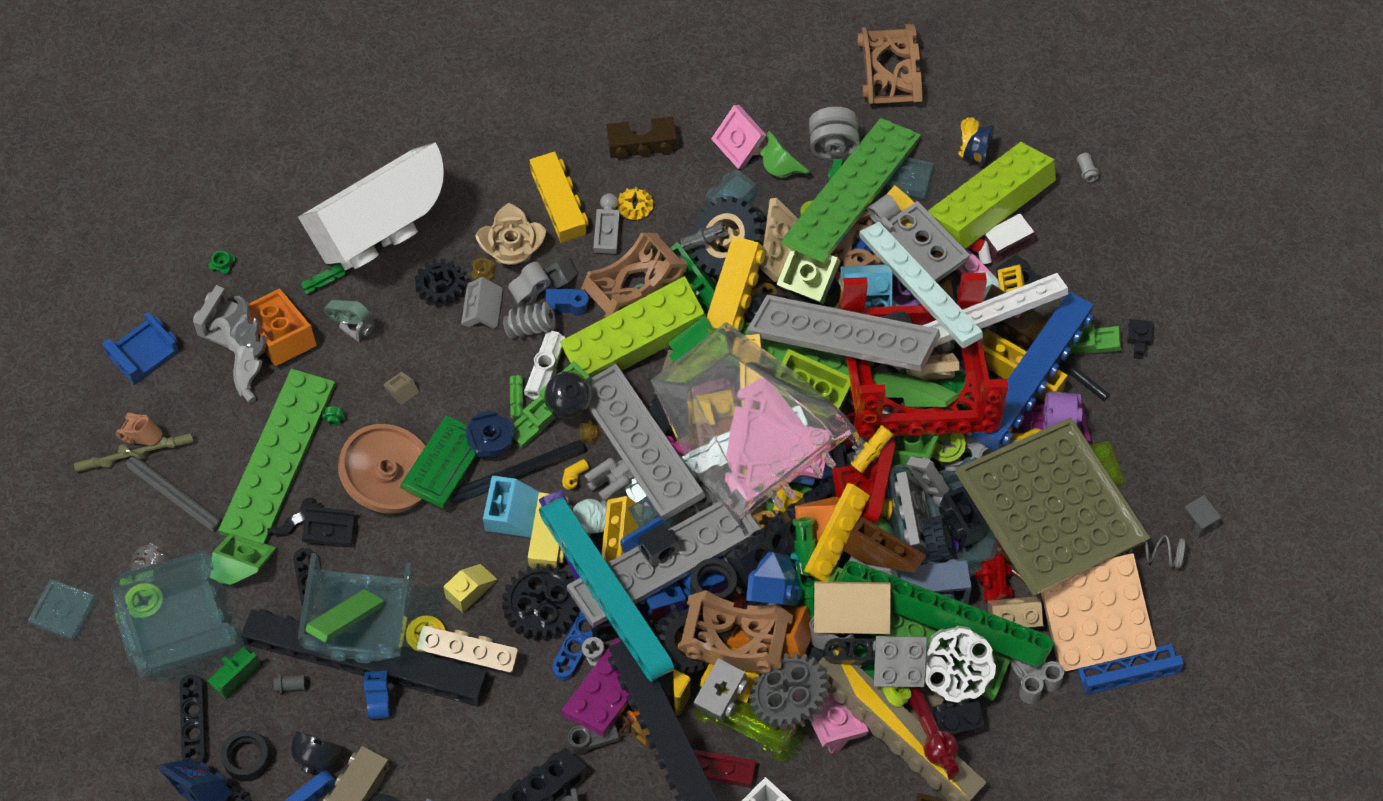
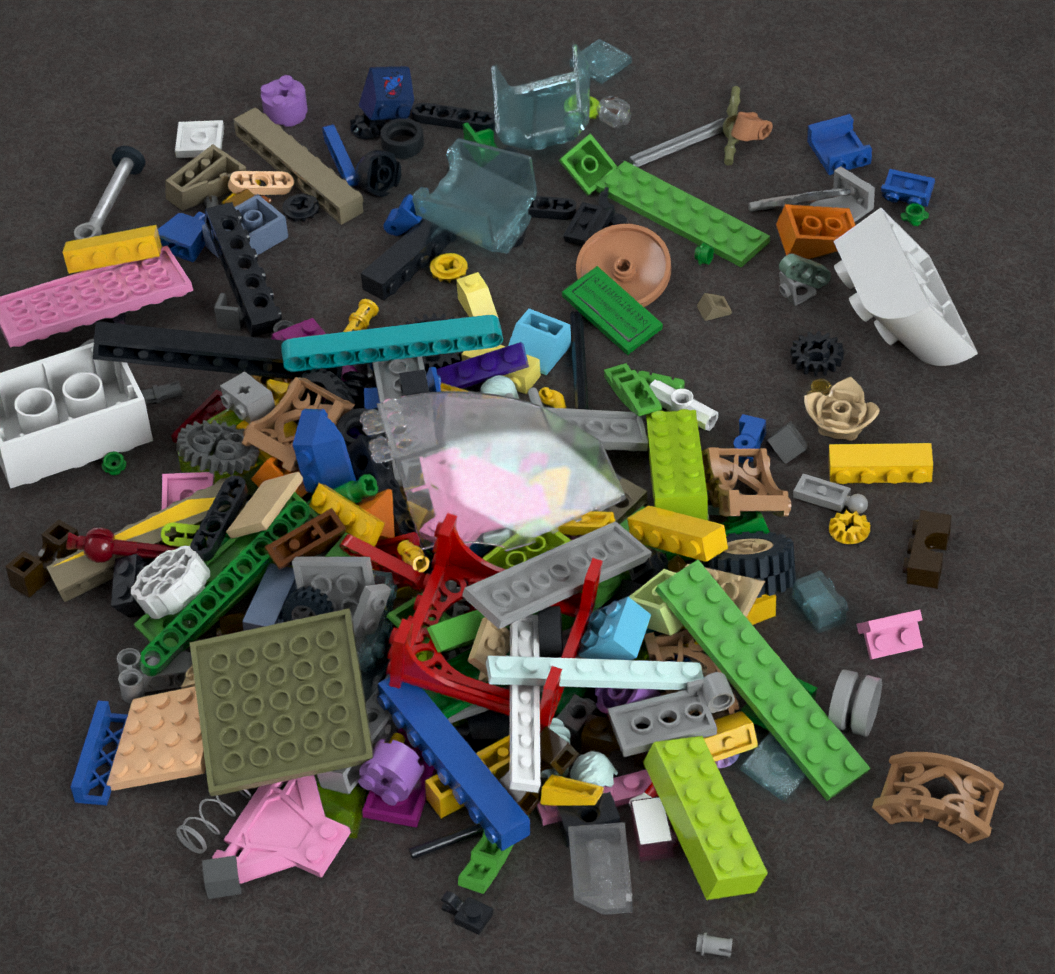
camera: 115 degrees right, 15 degrees down
bright green tile [305,589,384,643] -> none
tan bracket [417,626,518,673] -> none
light grey panel [461,277,503,329] -> none
dark blue plate [466,411,514,457] -> none
light grey piece [503,302,556,339] -> none
light grey axle [508,262,551,308] -> none
black cylinder [544,371,592,419] -> none
green panel [669,317,720,366] -> none
dark grey pin [680,222,728,252] -> none
bright green hat [759,131,810,178] -> none
light grey hinge [873,636,927,687] -> none
dark blue piece [958,117,994,168] -> none
none -> bright pink plate [212,775,351,884]
none -> yellow pin [343,299,379,332]
none -> clear slope [568,822,632,915]
none -> blue bracket [881,169,935,206]

